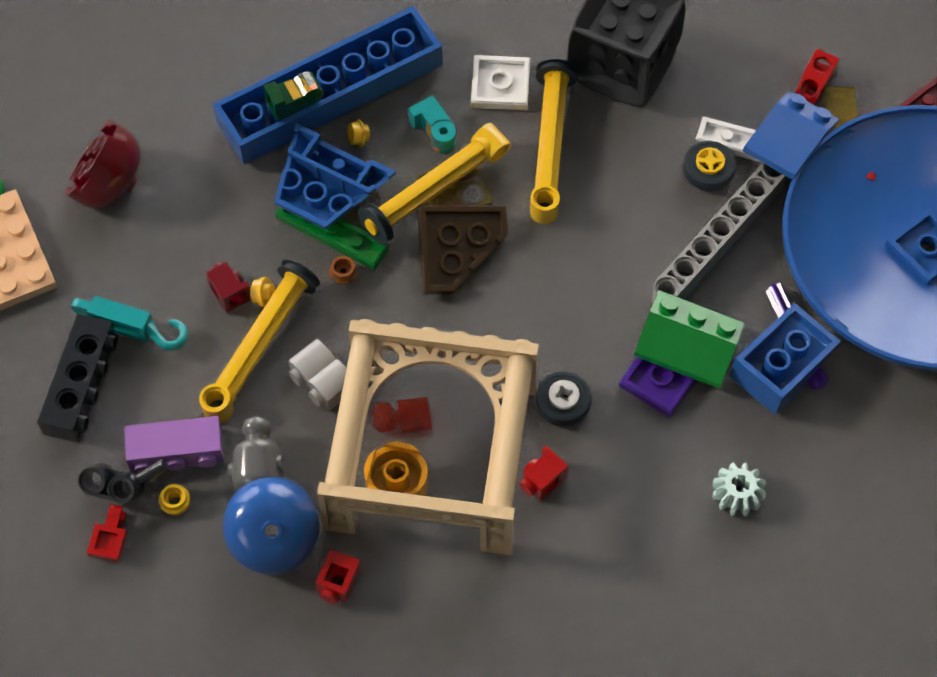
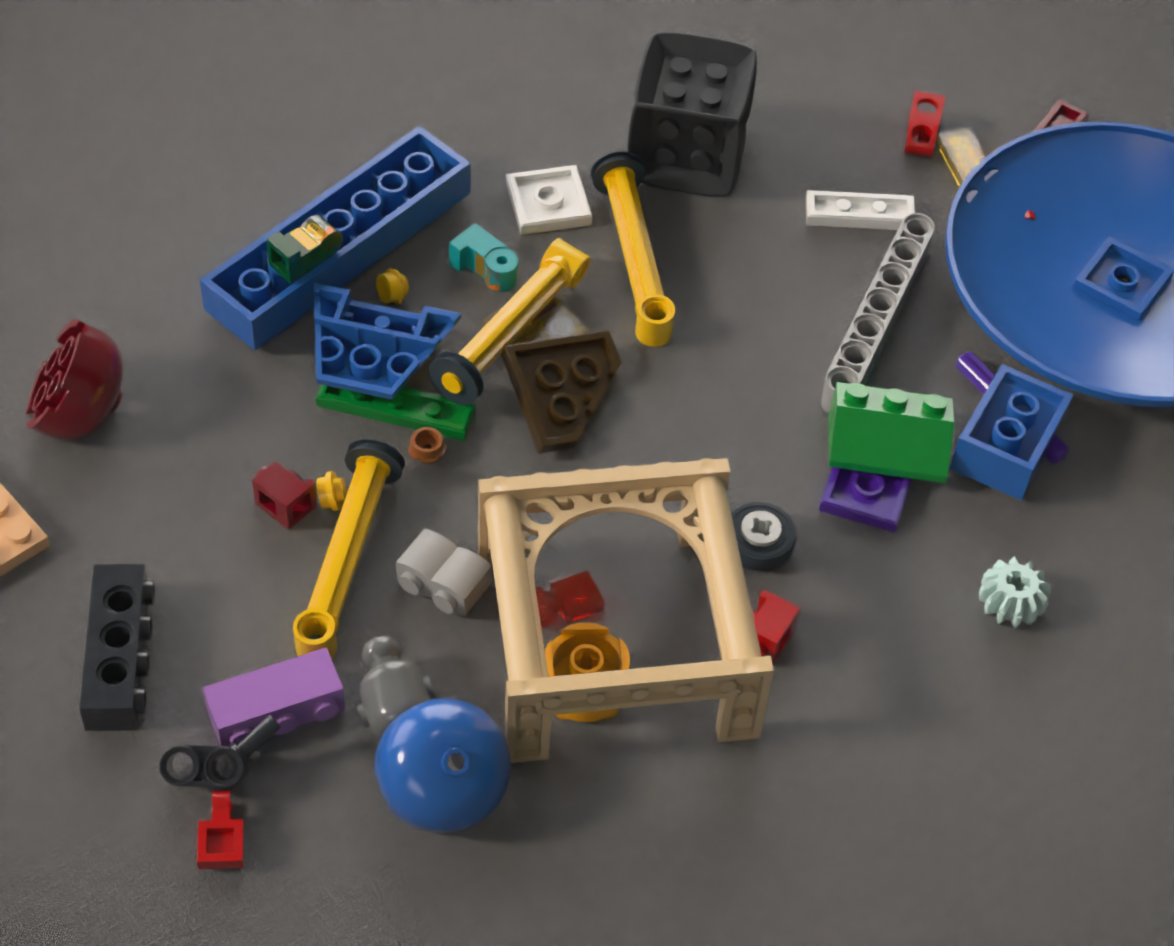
camera: 20 degrees left, 10 degrees down
teal piece [70,295,189,351] -> none
yellow plate [158,484,191,515] -> none
red brick [315,549,362,605] -> none
black wheel [683,140,736,192] -> none
blue slope [742,91,839,179] -> none

